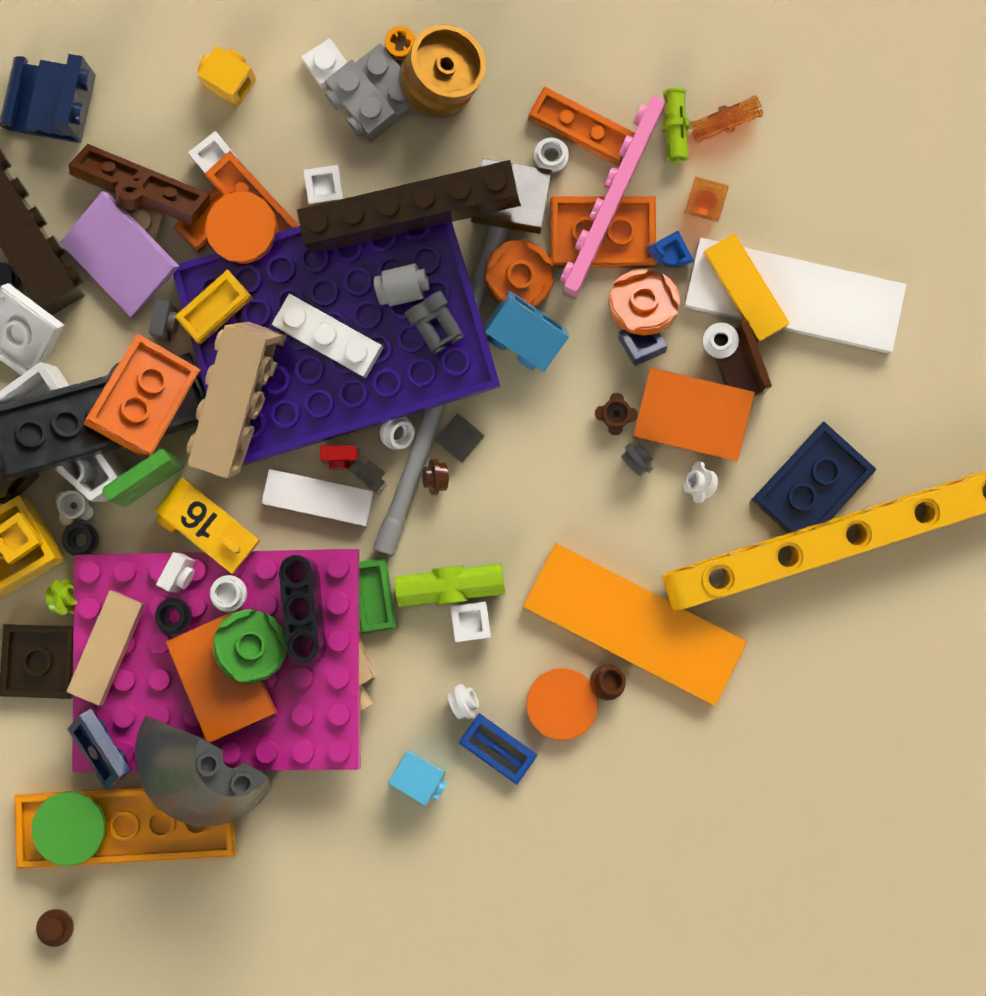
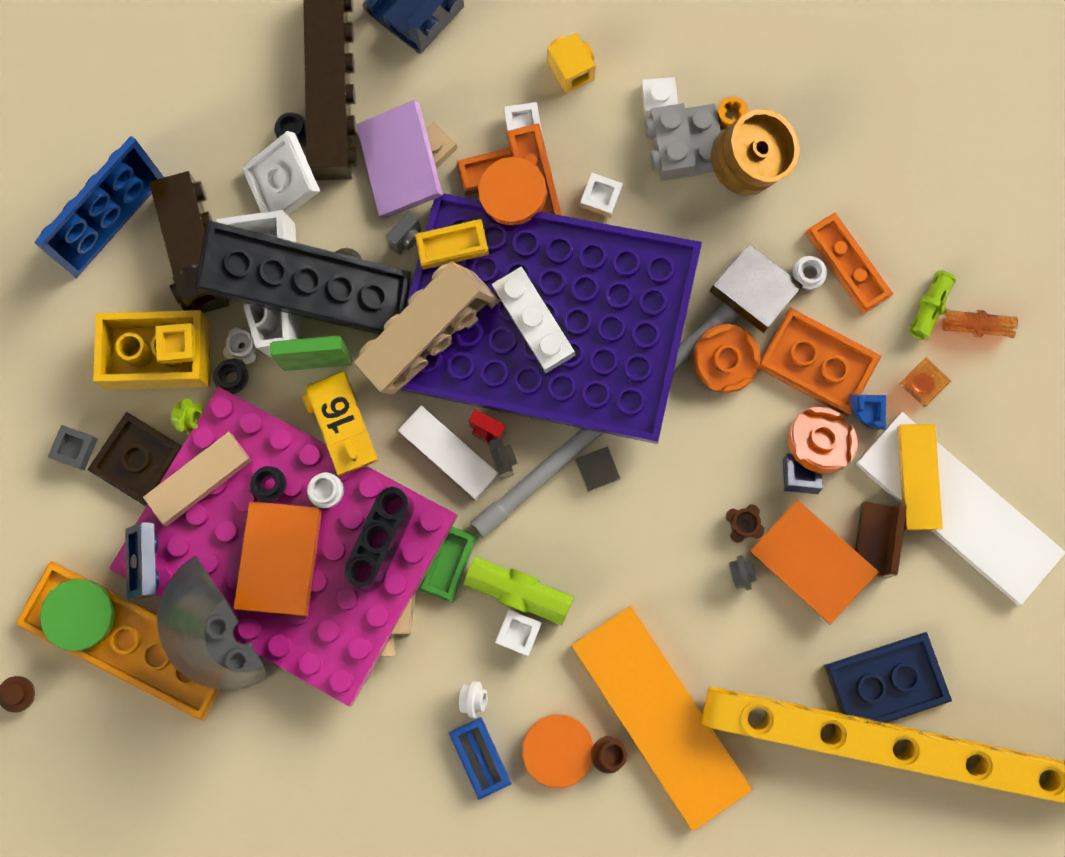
camera: 30 degrees right, 5 degrees down
reddish brown hinge [68,144,210,225] -> none
orange tile [83,333,201,459] -> none
white plate [156,552,196,593] -> none
bright green tile [212,609,287,684] -> none
dark brown brick [297,160,521,254] -> none
light grey brick [374,263,430,307] -> none
white plate [380,417,415,450] -> none
medium azure brick [388,749,447,806] -> none
dark grey piece [404,291,464,355] -> none
reddish brown plate [422,459,449,495] -> none
dark azure brick [485,290,569,372] -> none
bright pink plate [560,95,666,299] -> none
white plate [683,461,718,503] -> none
white plate [703,323,739,359] -> none

